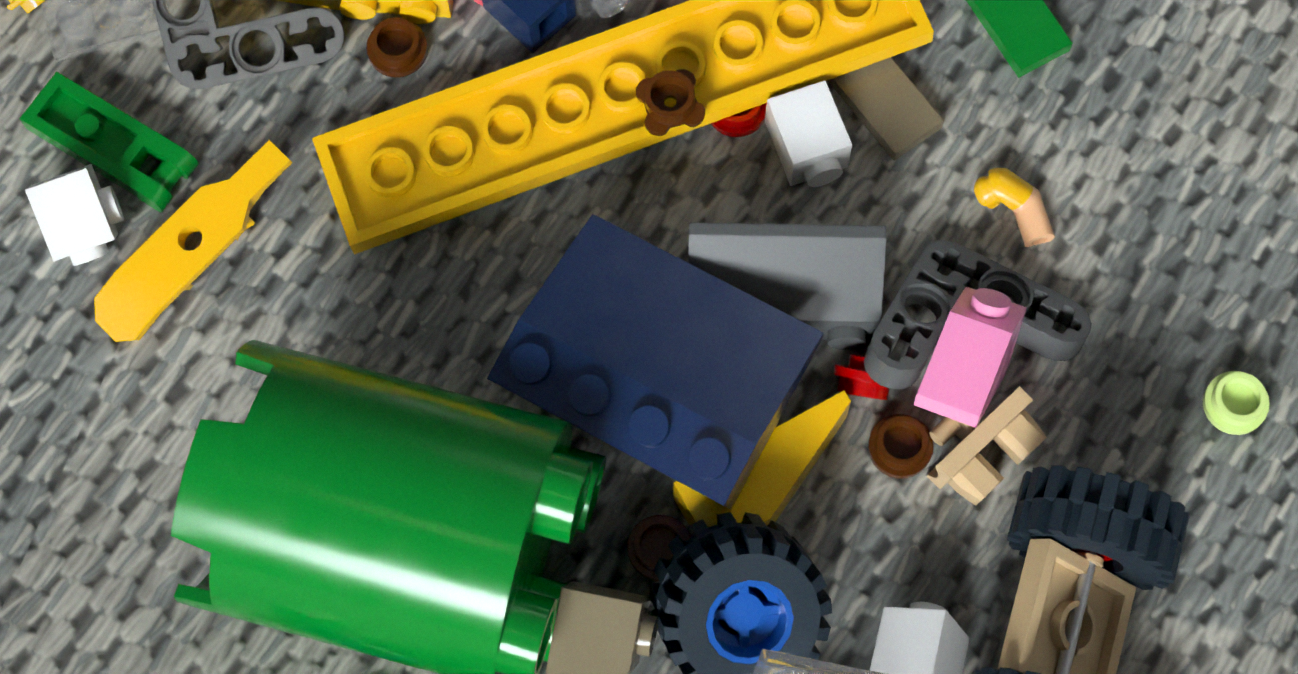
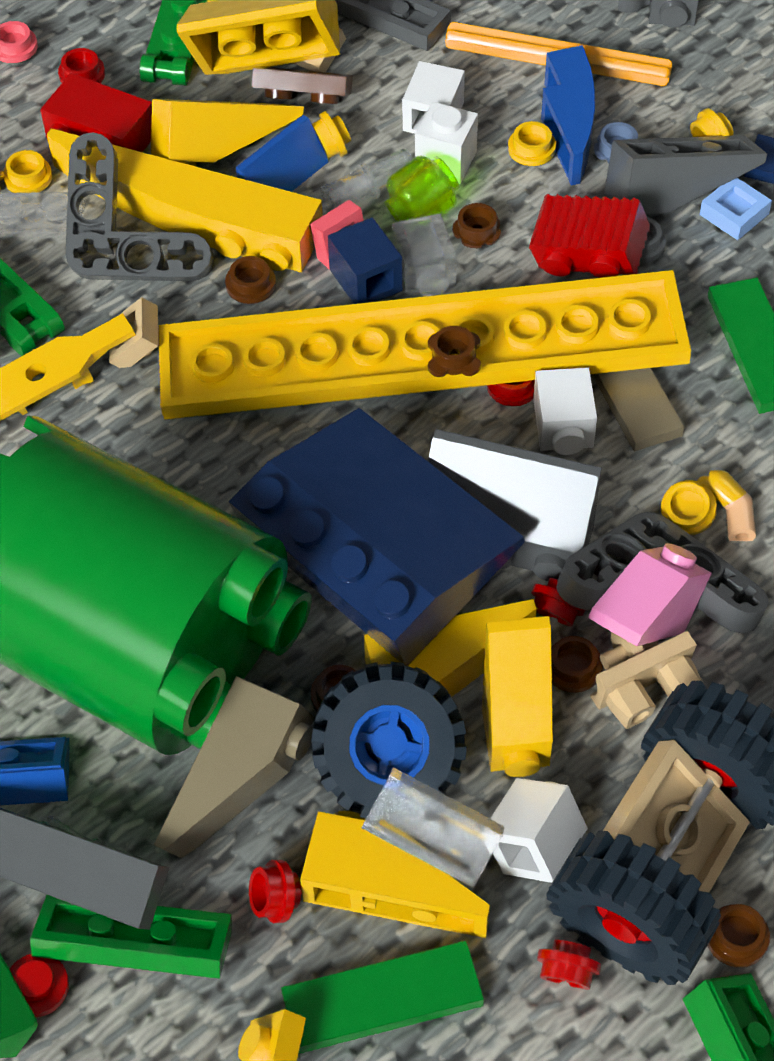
camera: 15 degrees right, 15 degrees down
none -> tan plate [109,297,159,368]
none -> yellow slope [482,616,553,777]
none -> yellow plate [661,480,717,535]

